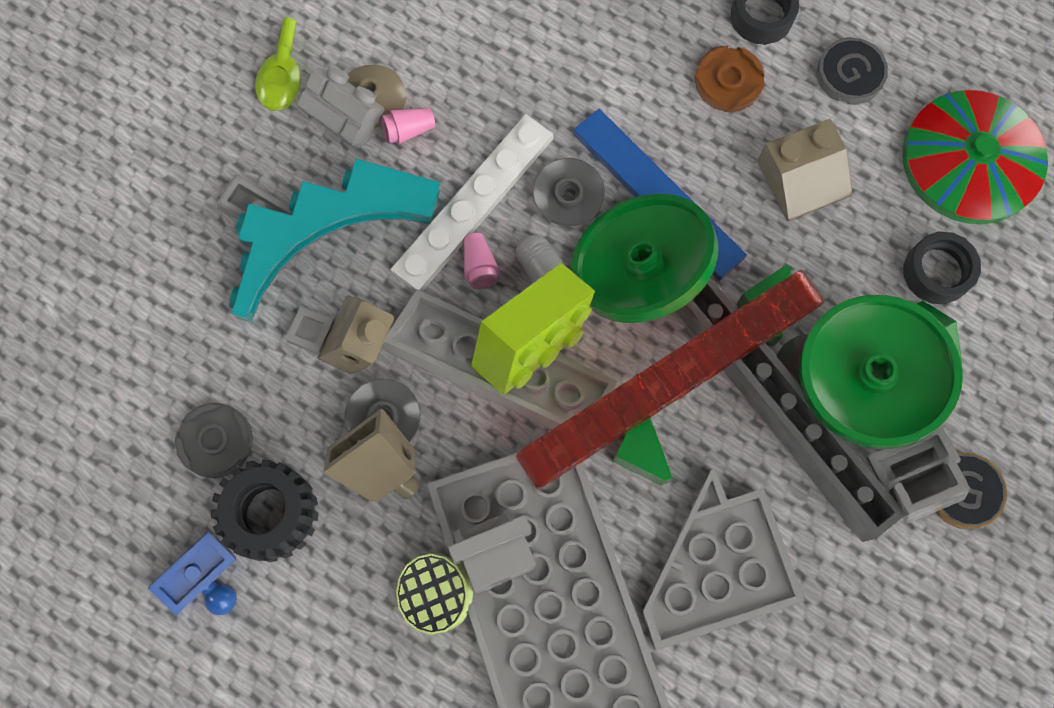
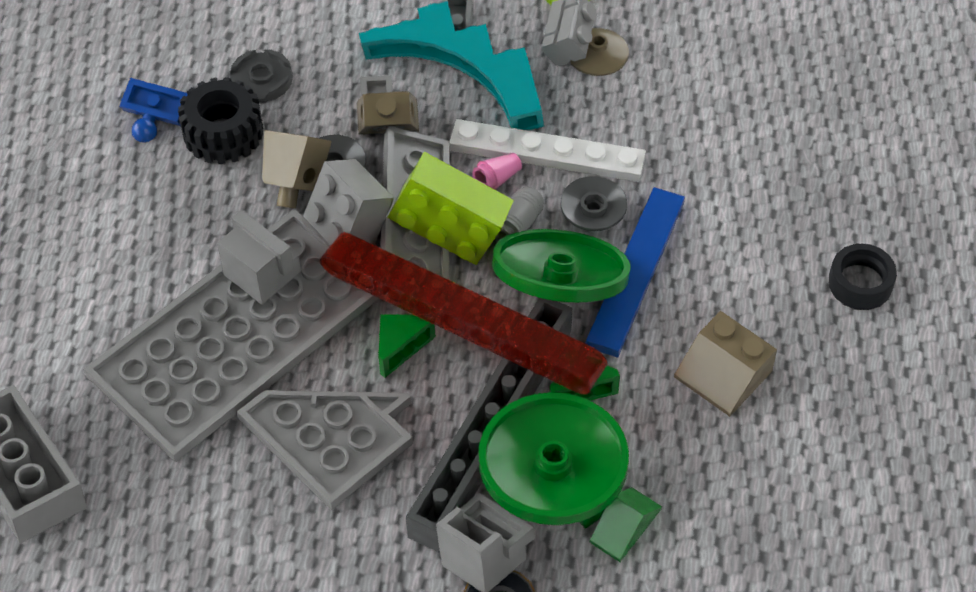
camera: 65 degrees right, 20 degrees down
bright pink cone [381,108,435,145] -> none
tile [396,553,473,635] -> none
dark orange tile [695,46,765,112] -> none
black tile [817,37,888,105] -> none
dish [902,90,1048,224] -> none
black tyre [903,231,981,305] -> none
none -> light grey brick [303,159,394,256]

